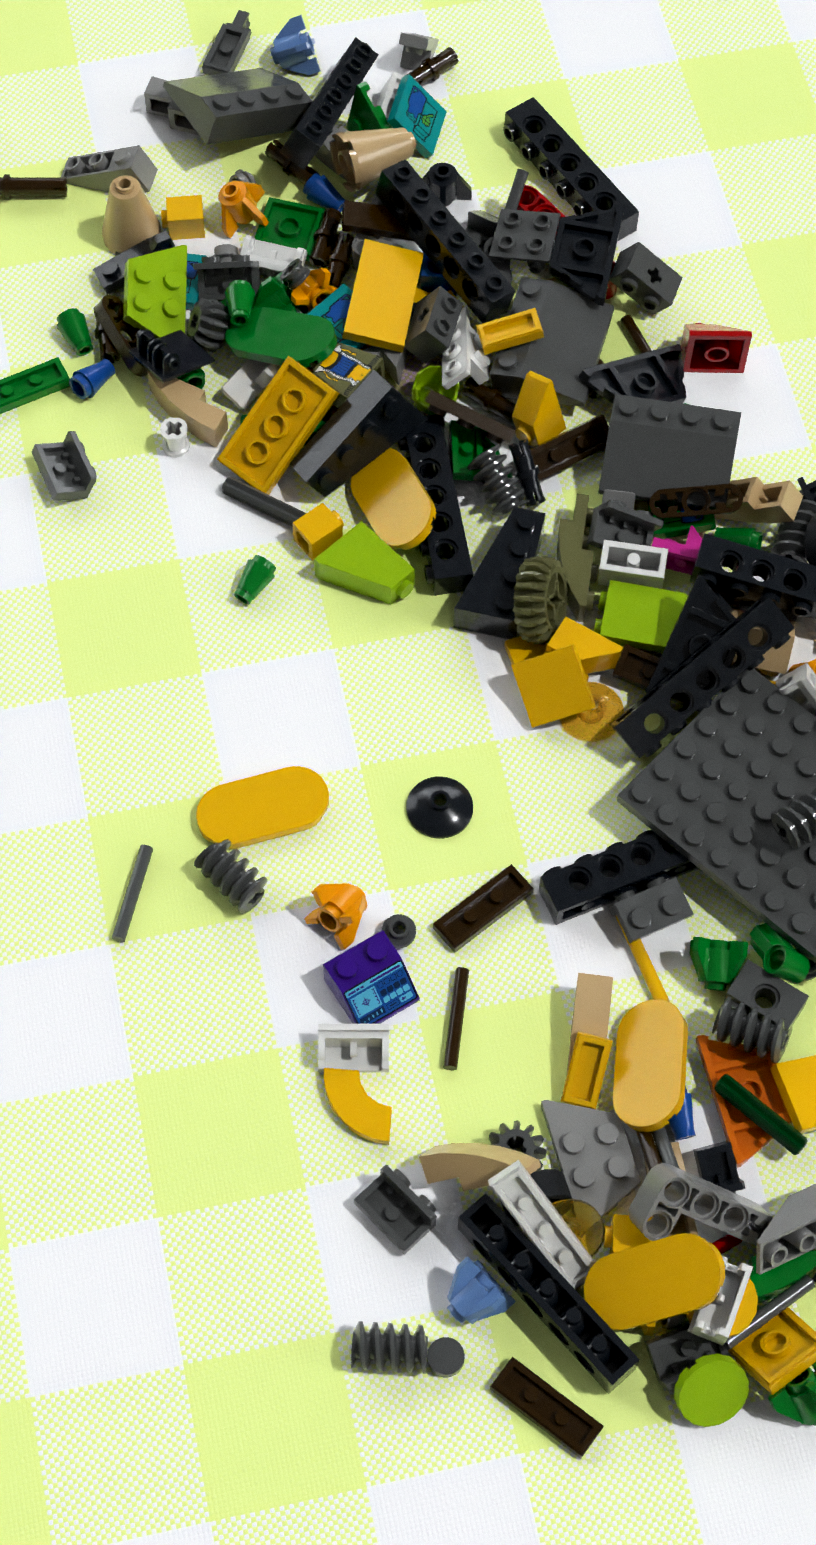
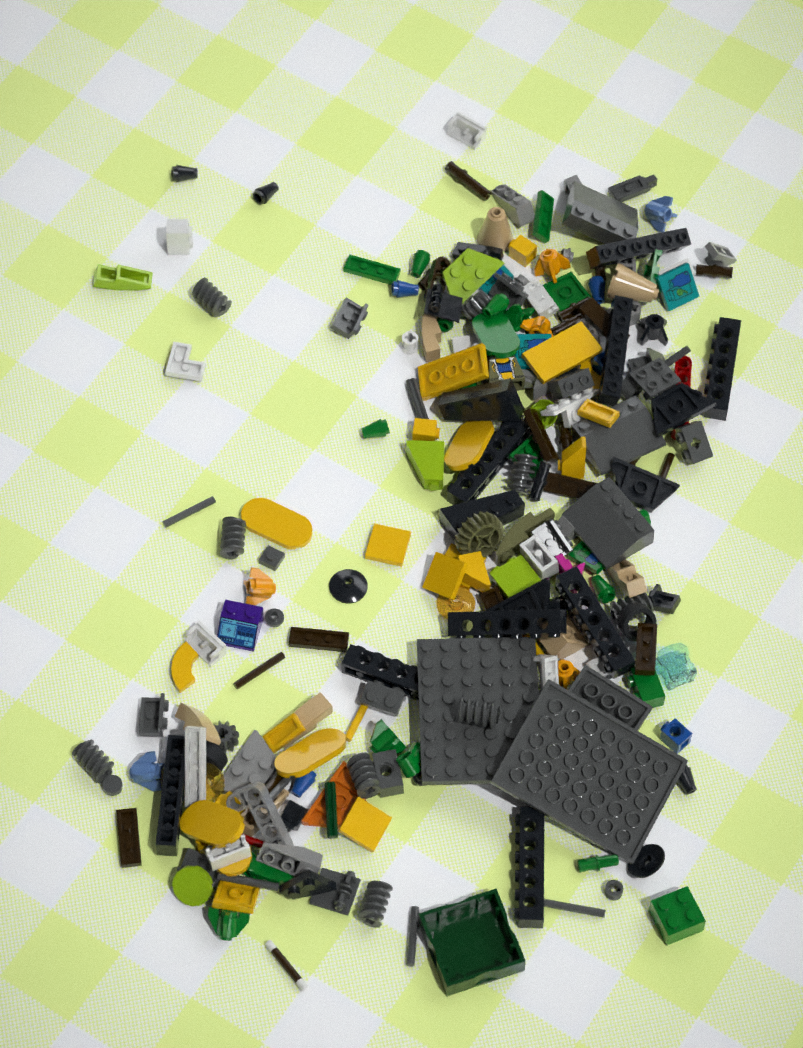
camera: 45 degrees right, 5 degrees down
dark grey bush [280,258,310,289] -> none
dark brown beam [649,483,743,519] -> none
red slope [681,323,752,373] -> none
none -> dark grey plate [259,545,285,572]
none -> yellow tile [365,523,412,567]
none -> green tile [532,190,554,243]

